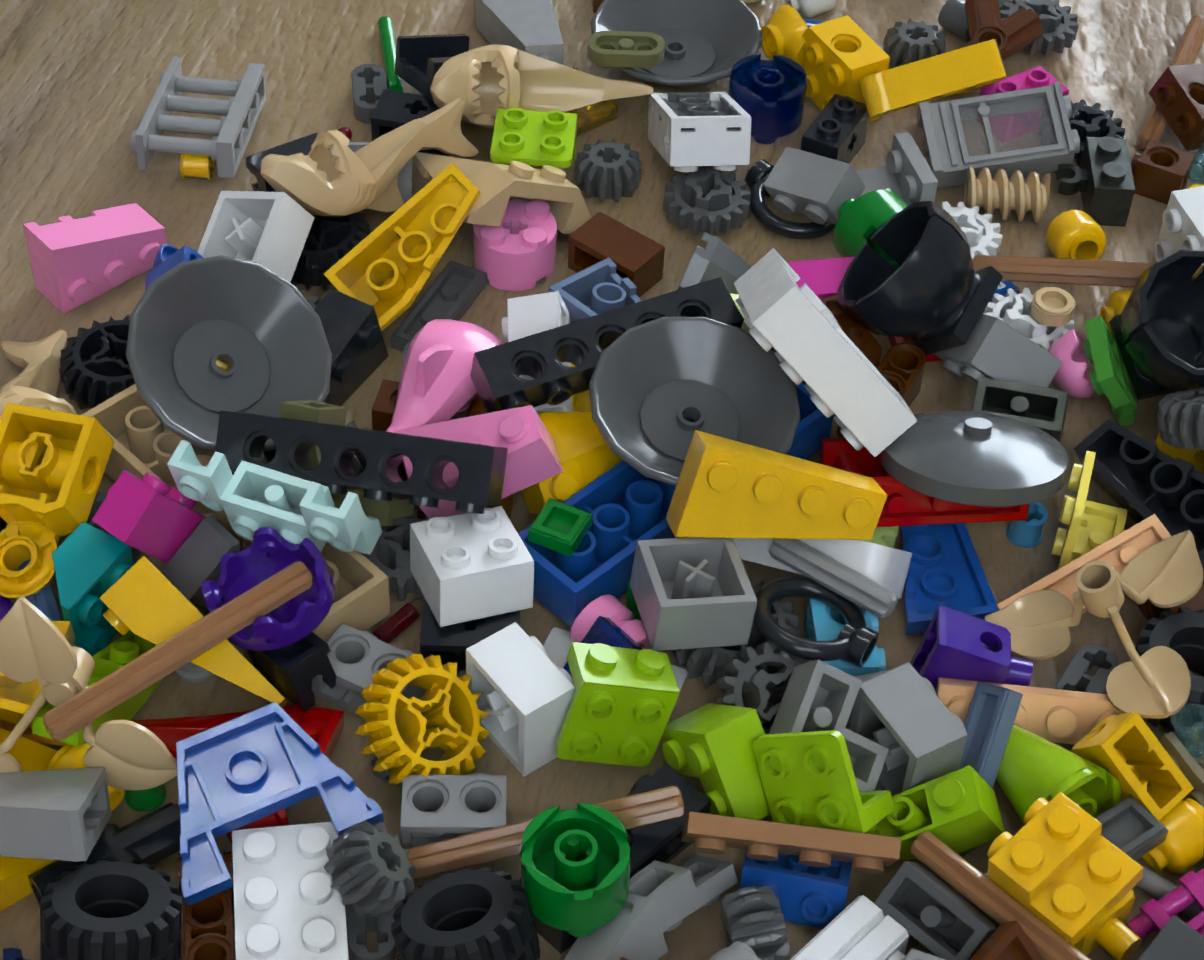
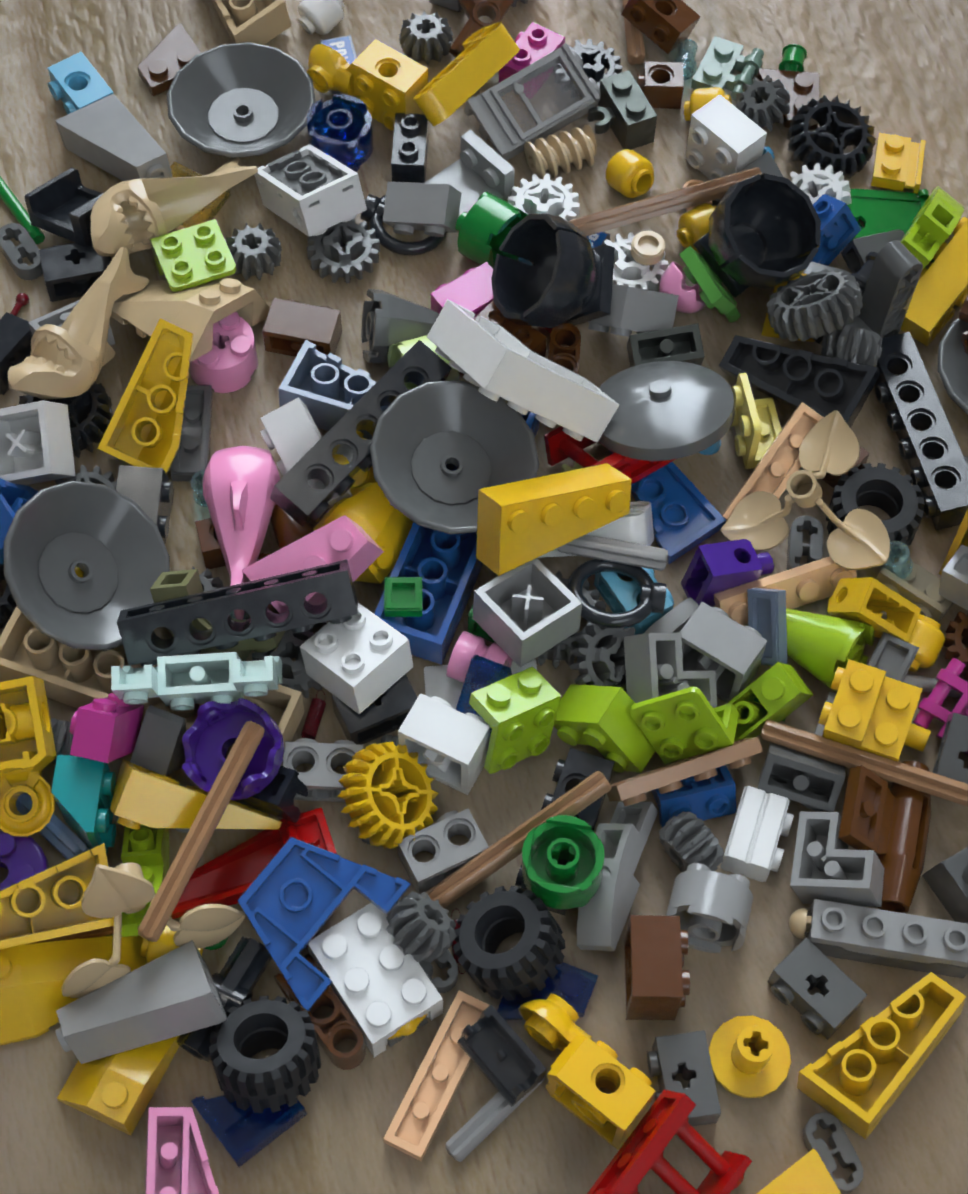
camera: 25 degrees left, 15 degrees up
olive plate [587,31,665,69] -> none

